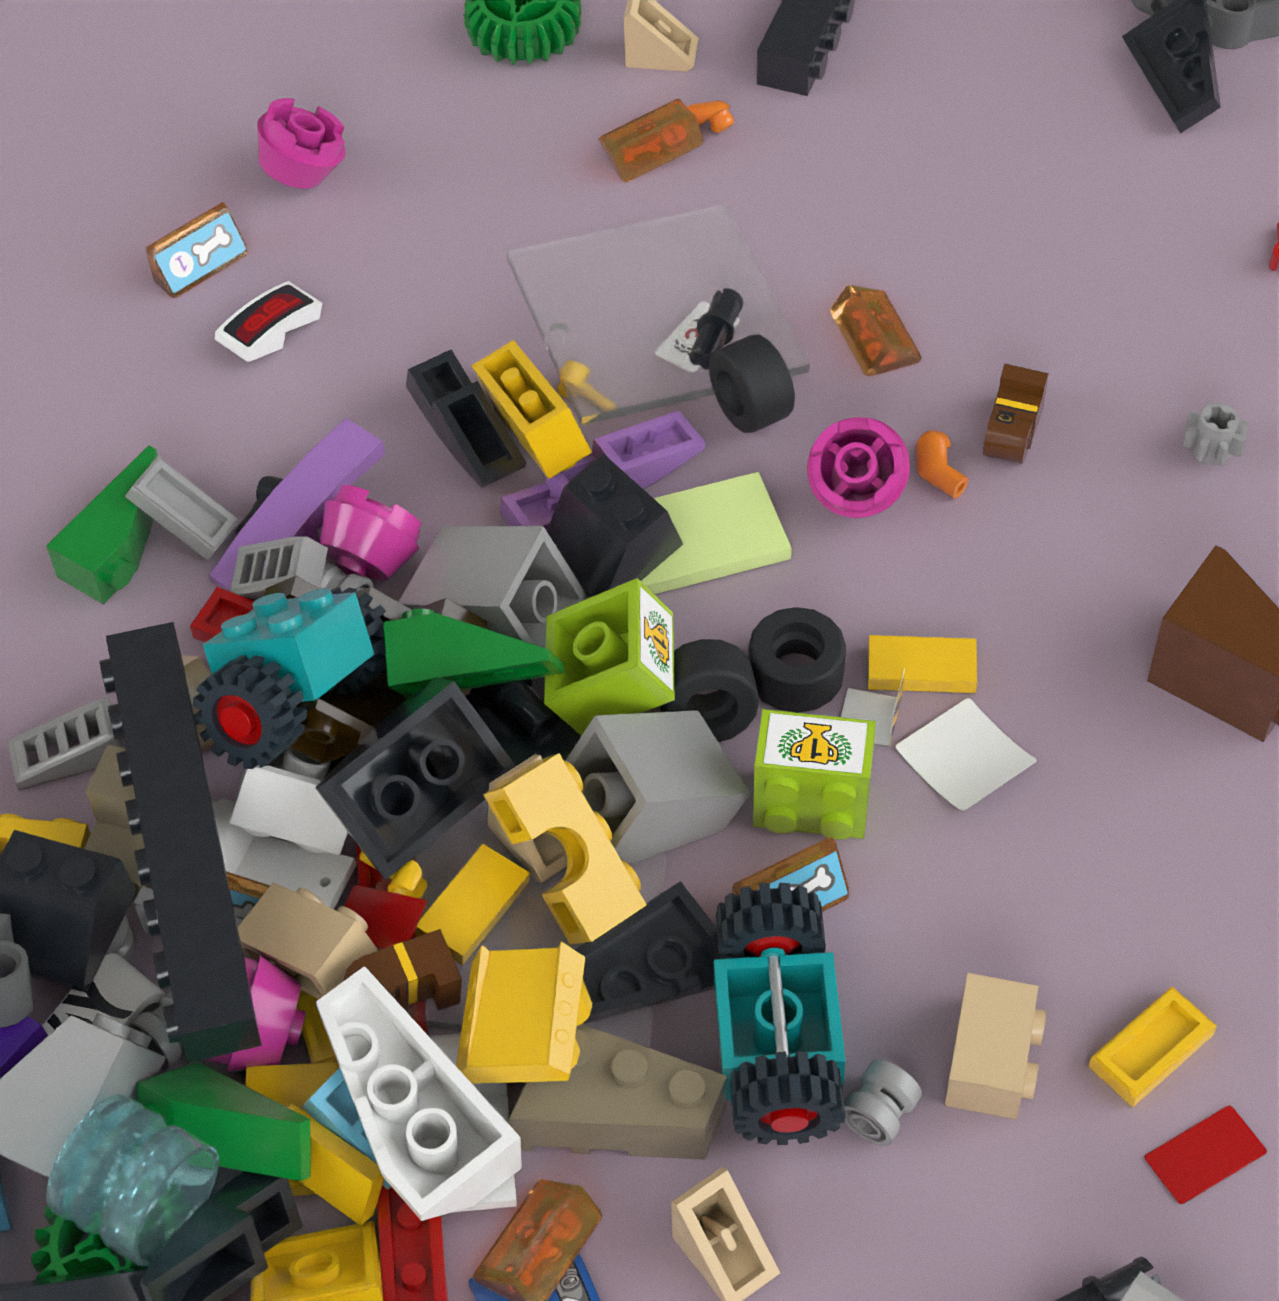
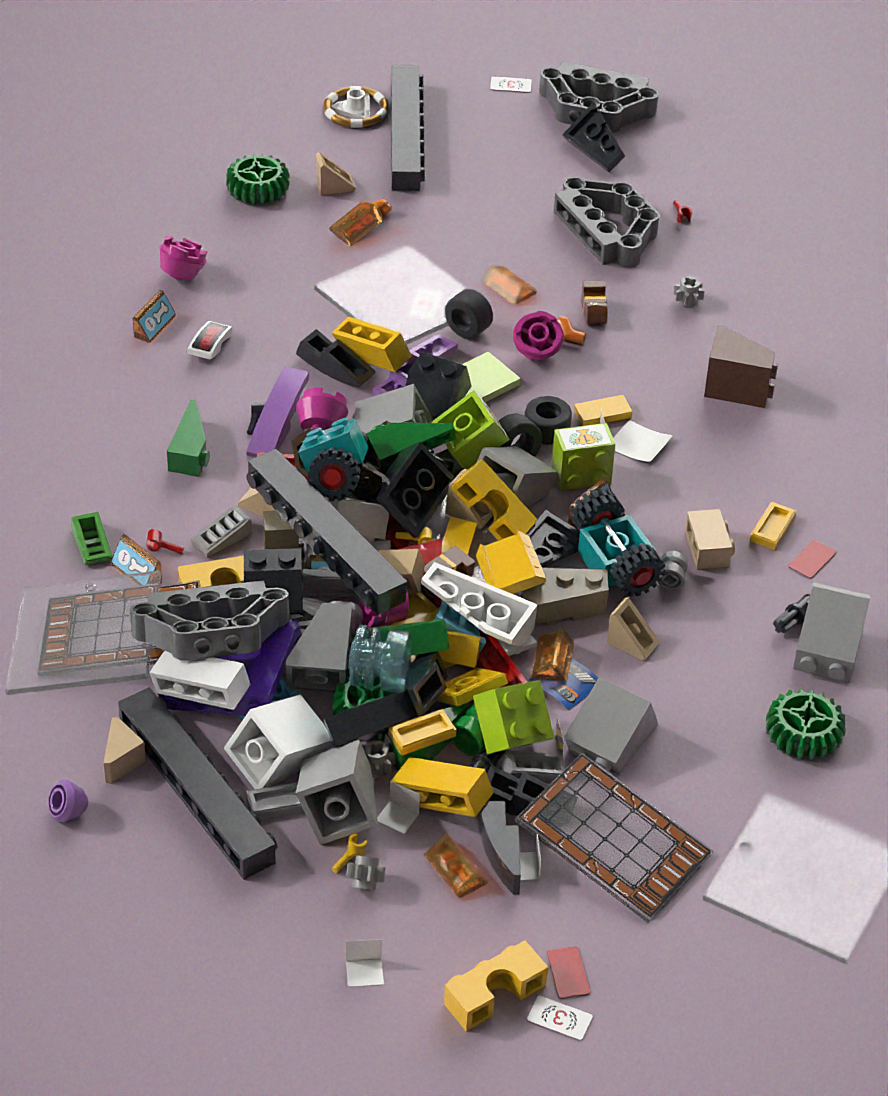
camera: 25 degrees left, 10 degrees down
light grey tile [125,457,240,561] -> none
light grey slope [230,536,328,599] -> none
black axle [689,288,744,370] -> none
none -> dark grey brick [554,176,659,268]

